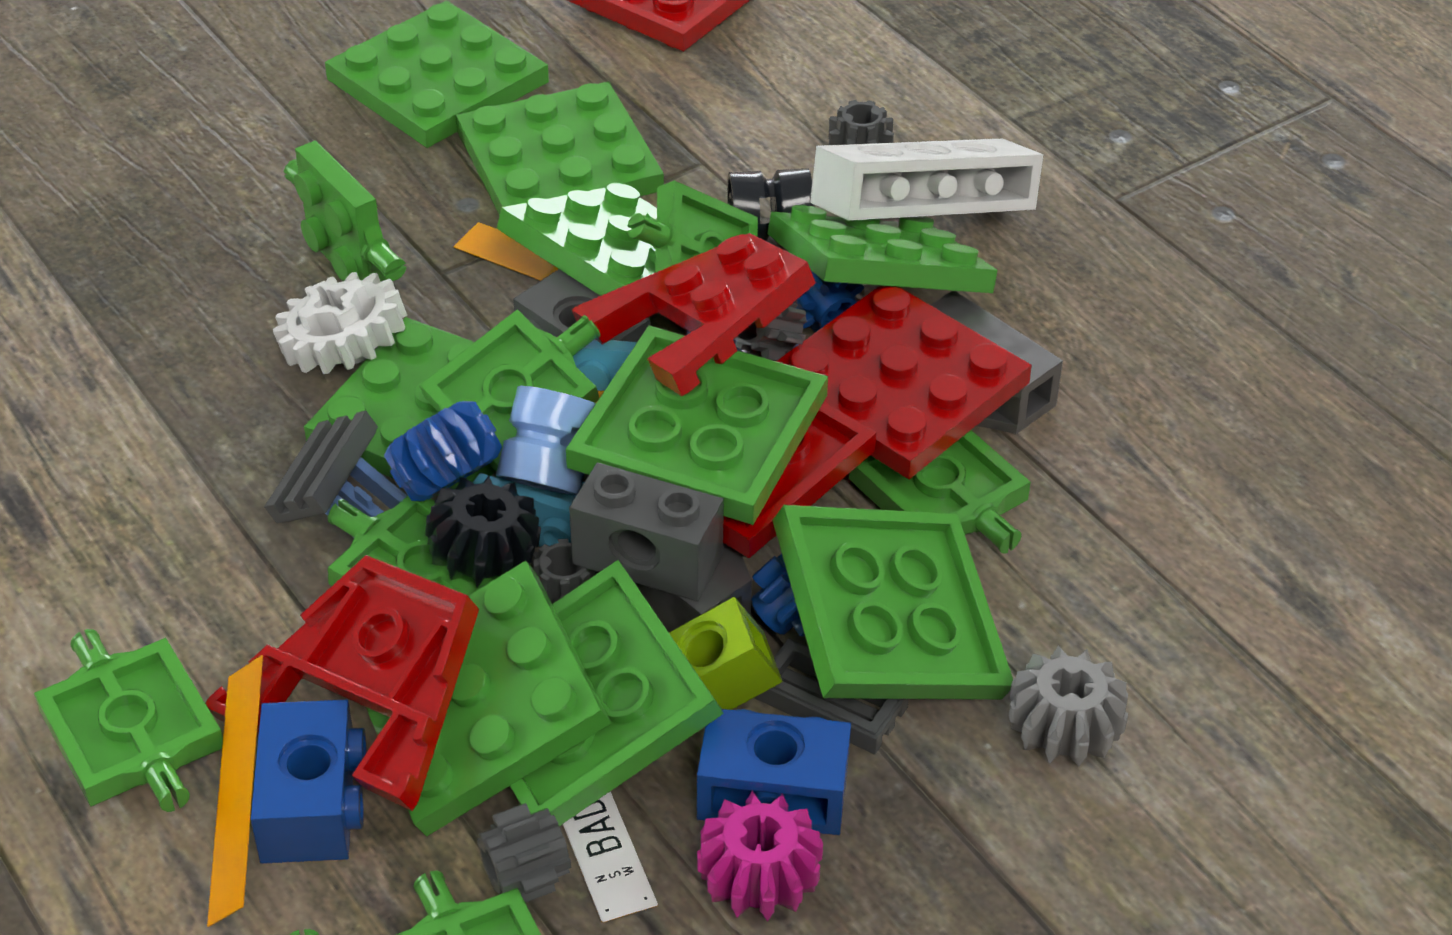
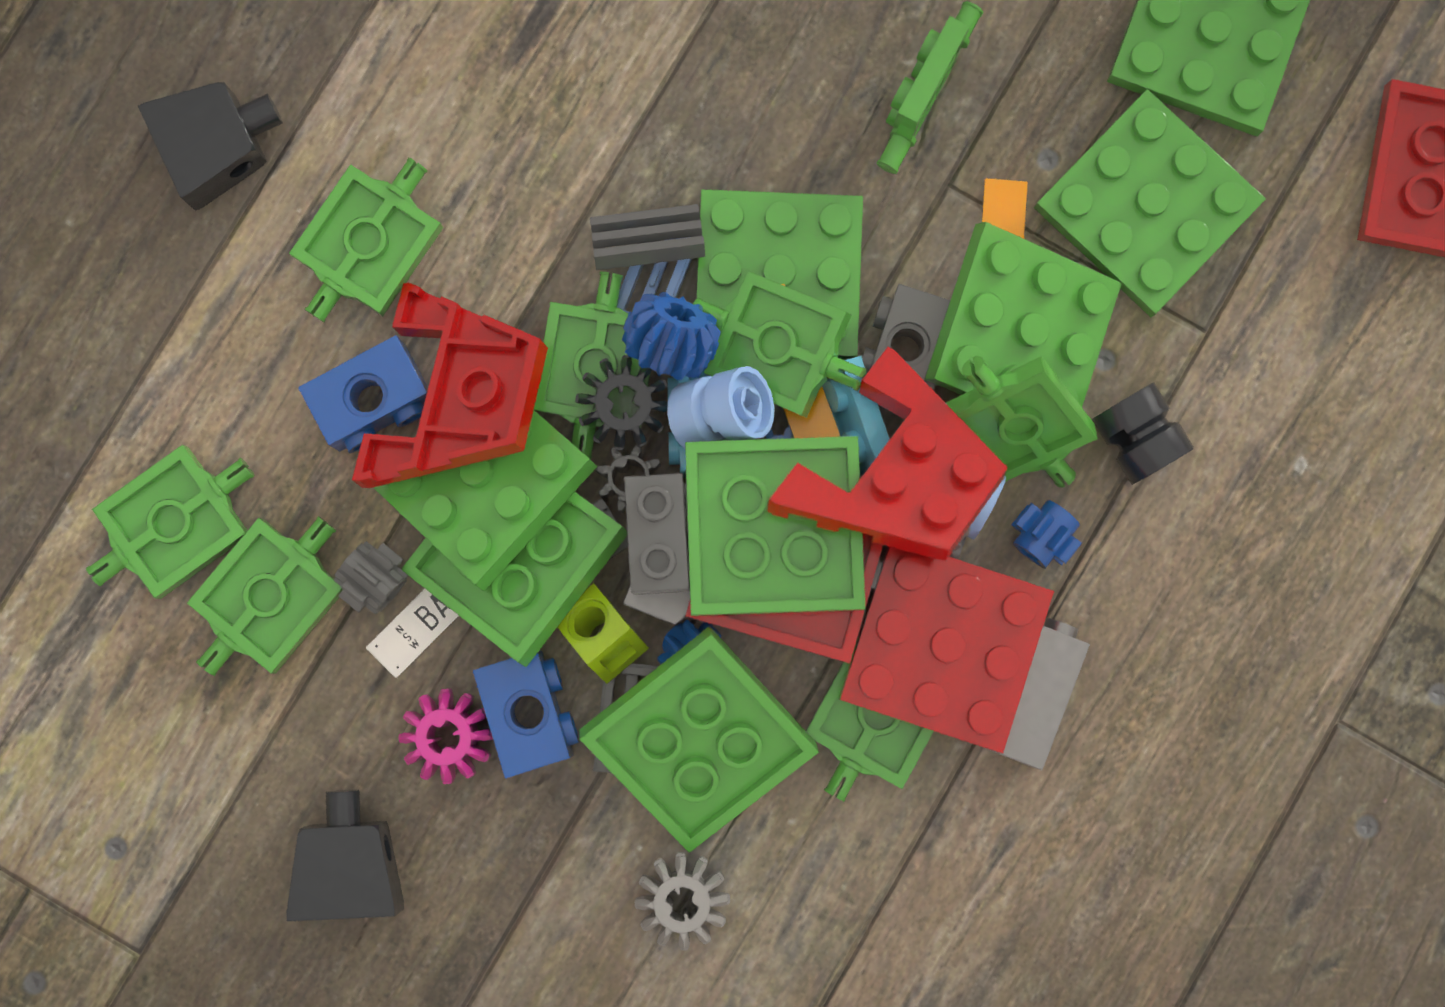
camera: 65 degrees right, 40 degrees up
light orange sticker [207,655,263,927] -> none
white gear [273,272,407,374] -> none
bright green plate [768,205,998,293] -> none
white brick [810,139,1043,221] -> none
dark grey gear [828,100,894,145] -> none

